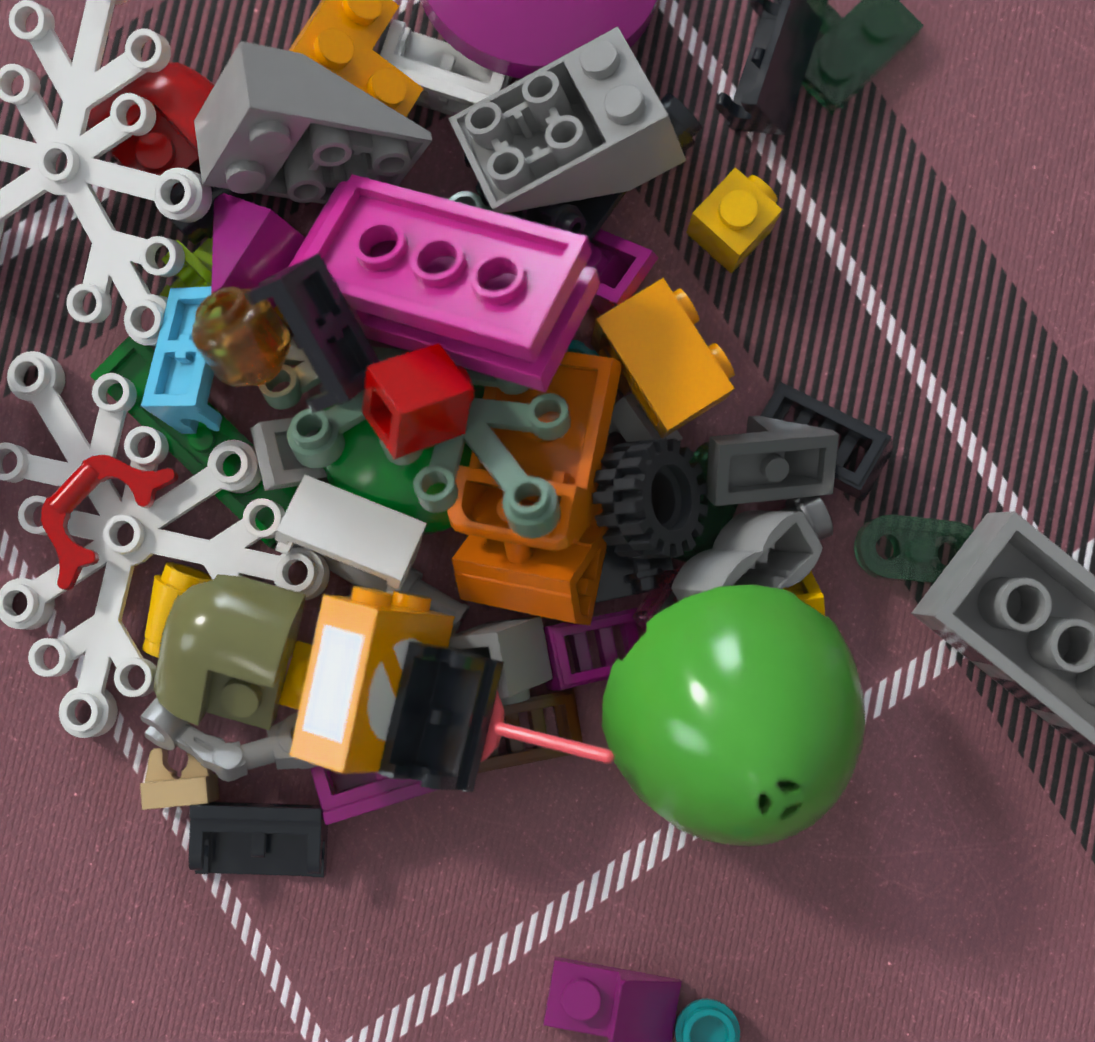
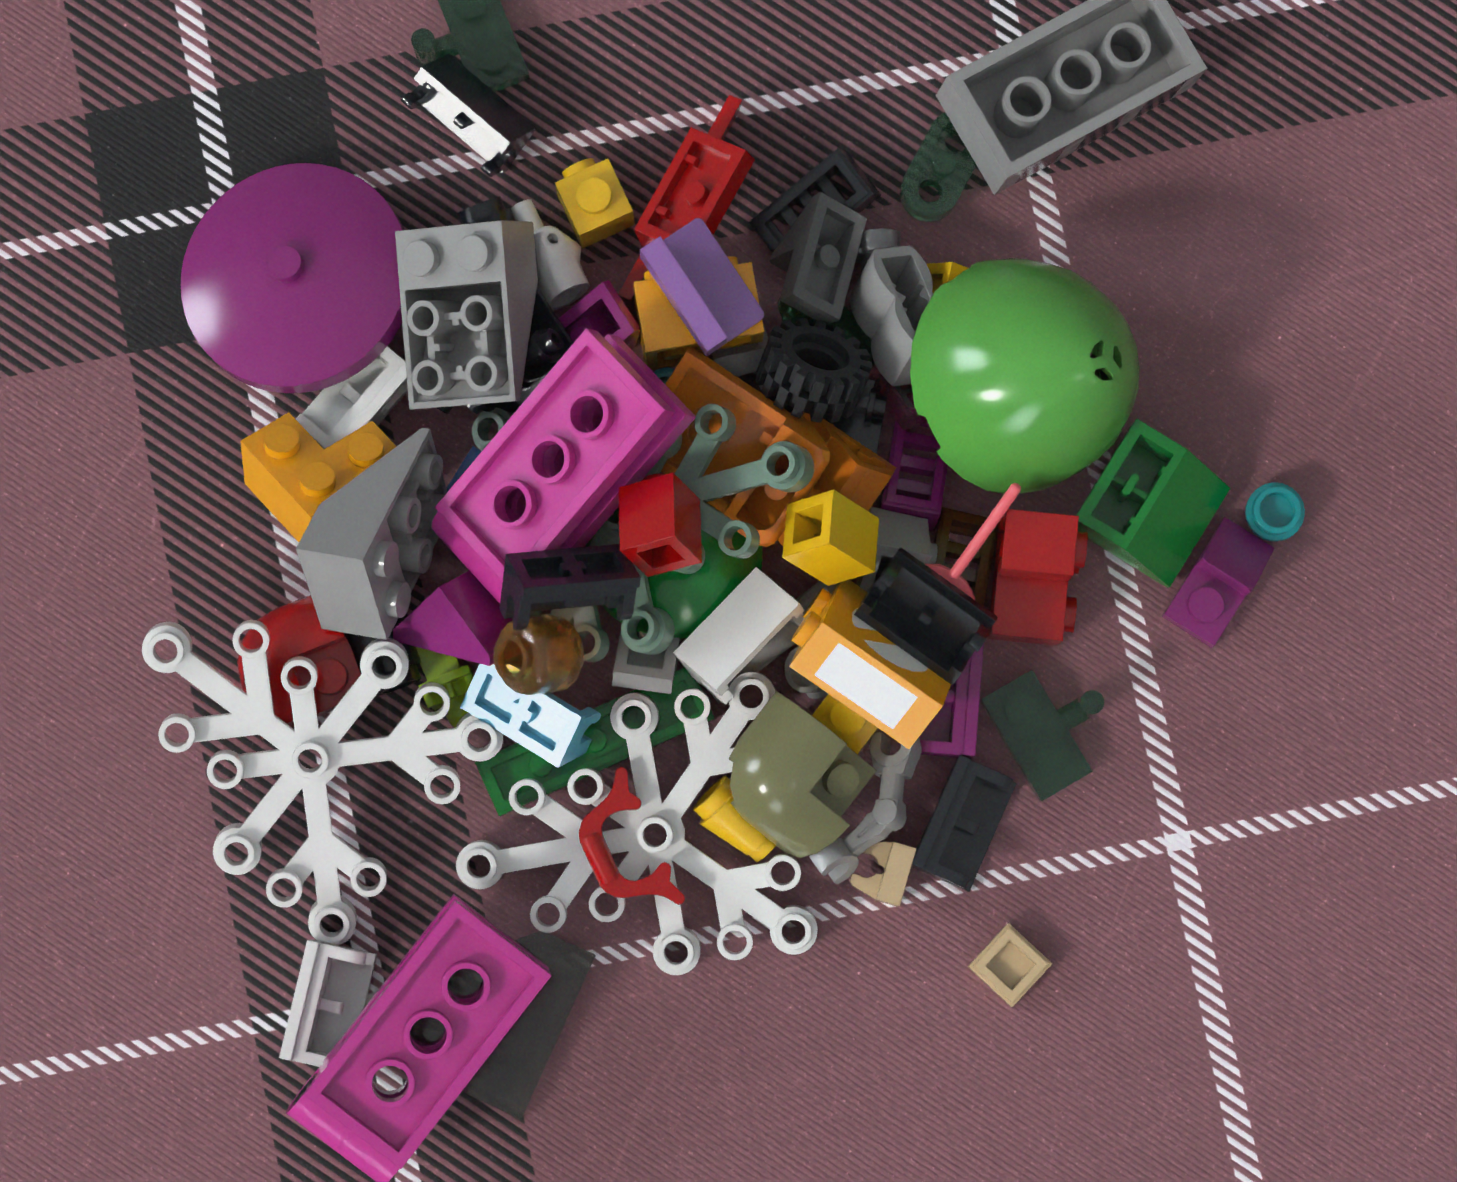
camera: 65 degrees left, 0 degrees up
none -> white piece [511,199,590,311]
none -> red plate [618,95,755,303]
none -> medium lavender panel [640,218,764,357]
none -> yellow brick [782,489,879,586]
none -> tan tile [967,923,1053,1007]
none -> clear green plate [980,670,1104,802]
none -> red brick [988,509,1088,646]
none -> green slope [1076,418,1230,589]

